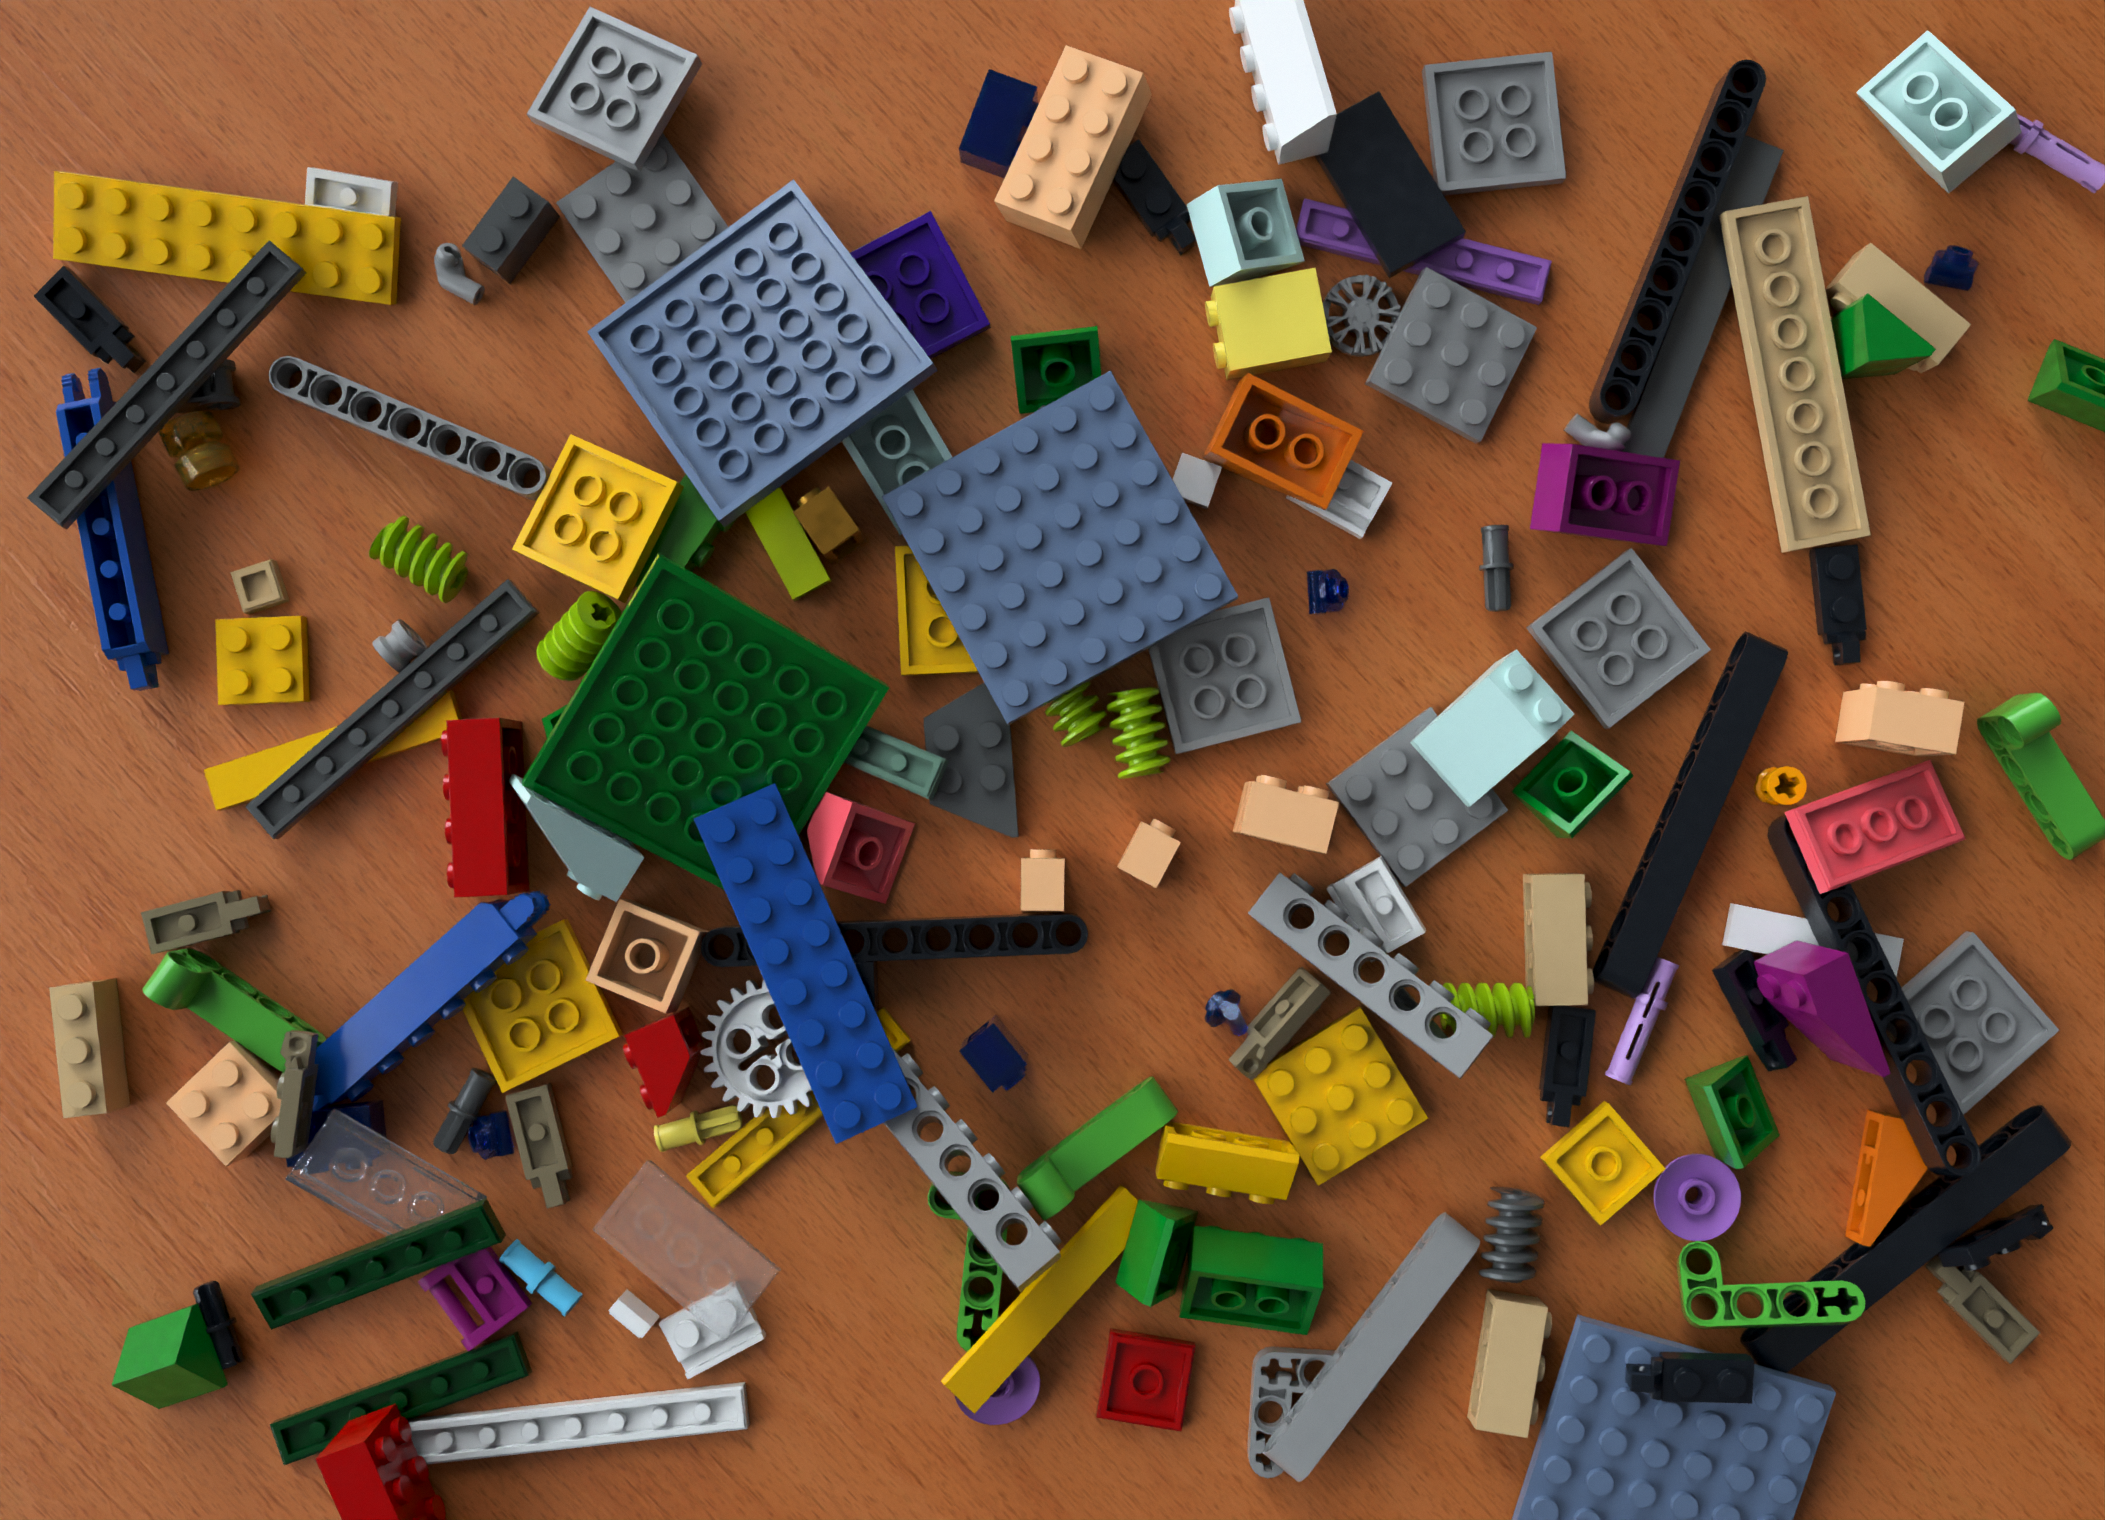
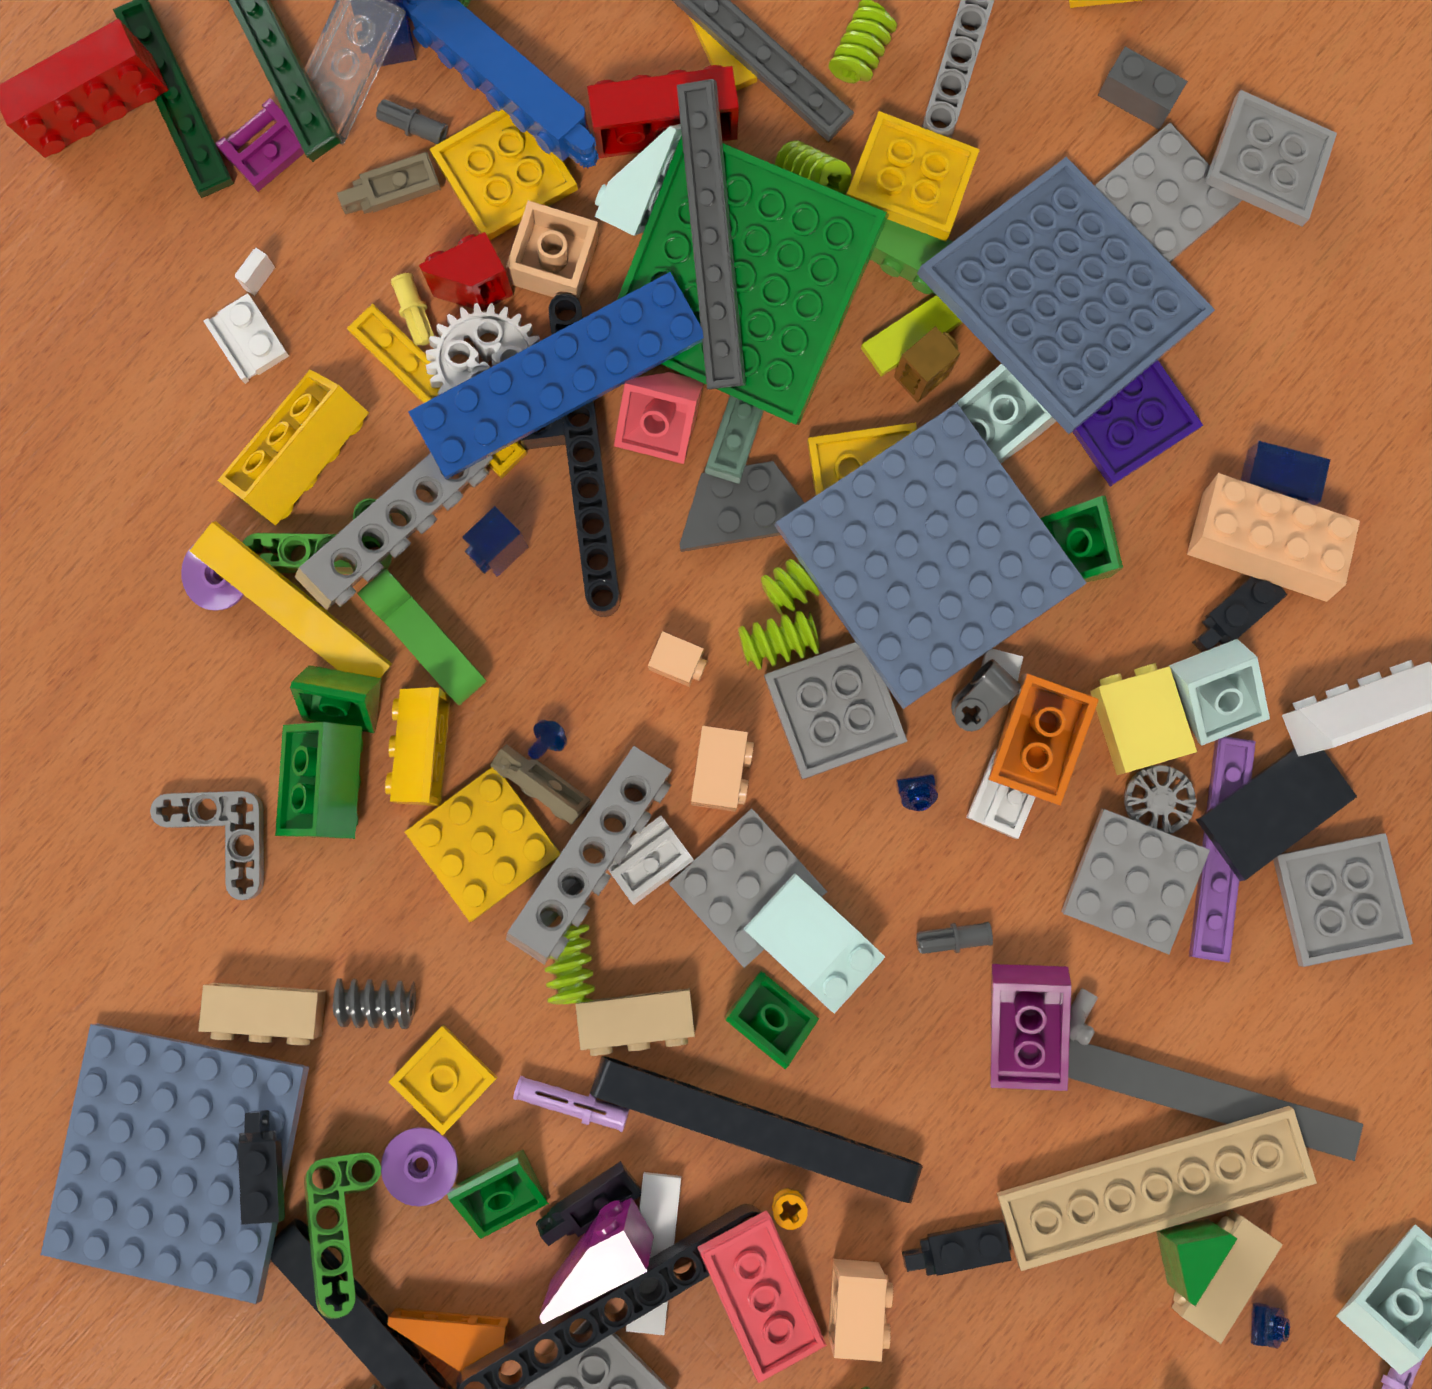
camera: 80 degrees right, 5 degrees down
light grey wheel [372,619,428,673] -> none
white tile [408,1382,750,1464] -> none
light grey arm [434,243,485,305] -> none
clear blue plate [468,1110,514,1160] -> none
medium azure pin [499,1239,583,1317] -> none
clear tile [592,1160,781,1341] -> none
light nougat brick [1021,849,1065,911] -> none
red tile [1096,1328,1196,1432] -> none
light grey beam [1263,1212,1480,1482] -> none
light grey plate [1526,548,1711,729] -> none
black hinge [1539,1006,1596,1127] -> none
black beam [1589,59,1766,424] -> none
none -> yellow slope [217,370,369,526]
none -> dark grey tile [677,79,746,390]
none -> dark grey piece [951,659,1021,732]

